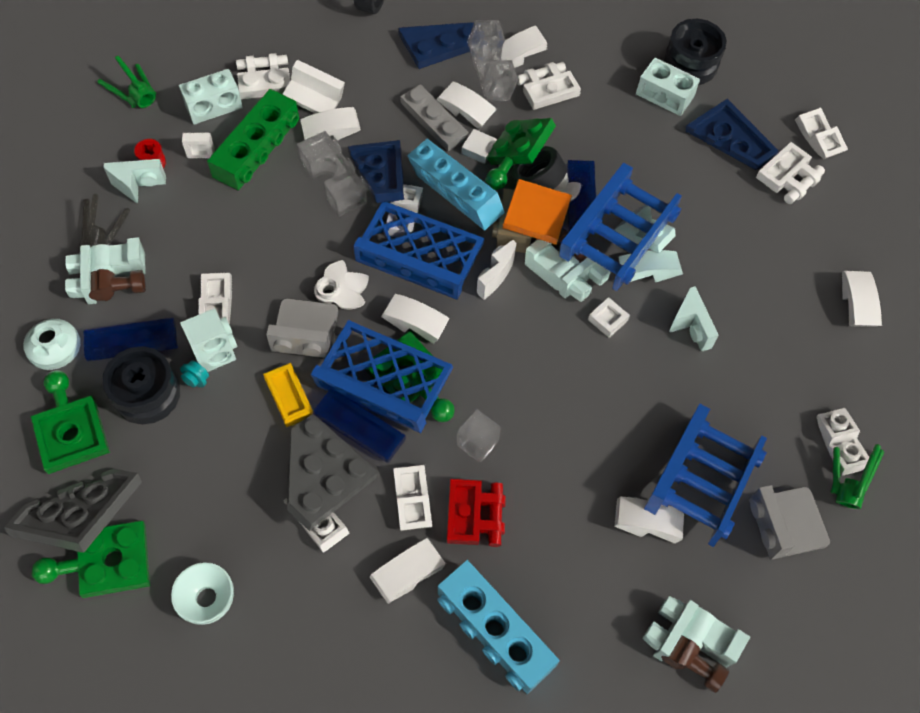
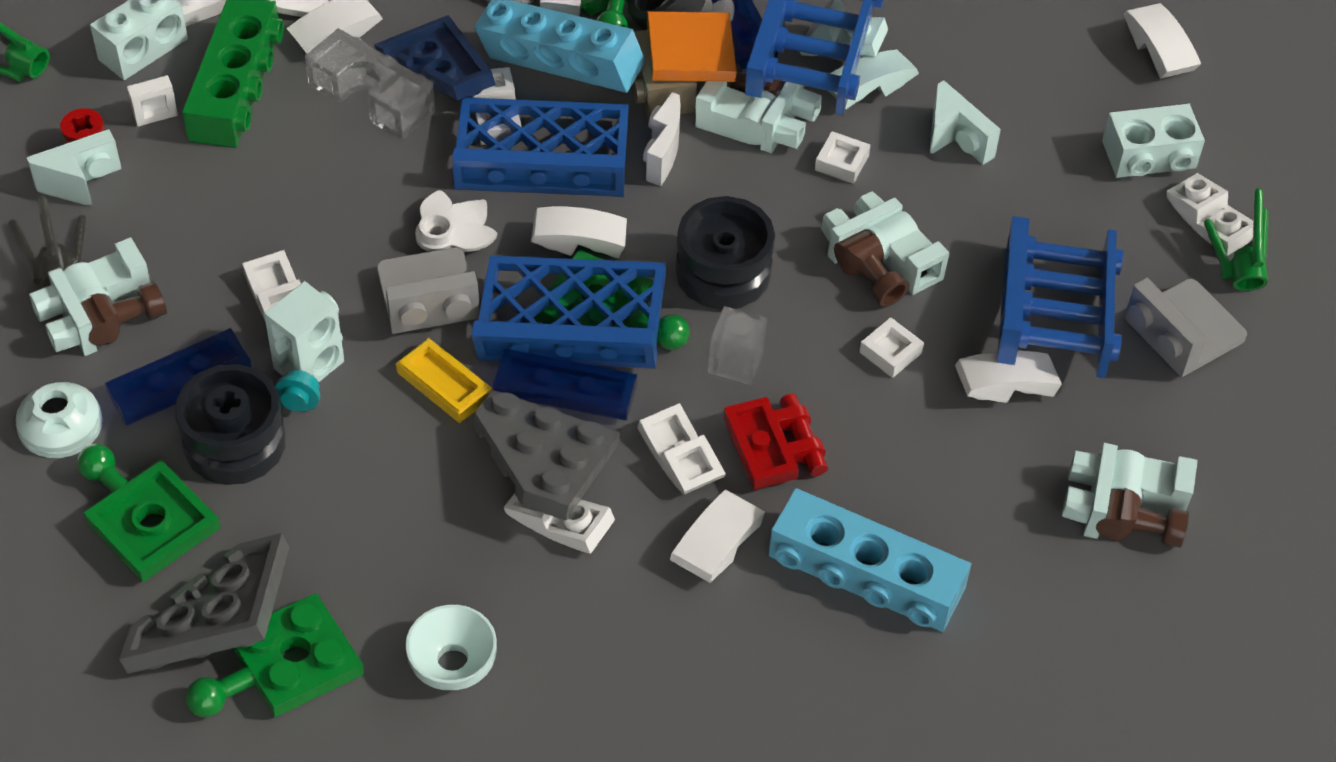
camera: 20 degrees left, 10 degrees down
none -> black wheel [676,196,775,310]
none -> light aqua hips [821,191,949,307]
none -> white tile [860,318,924,378]
none -> light aqua brick [1102,104,1205,178]

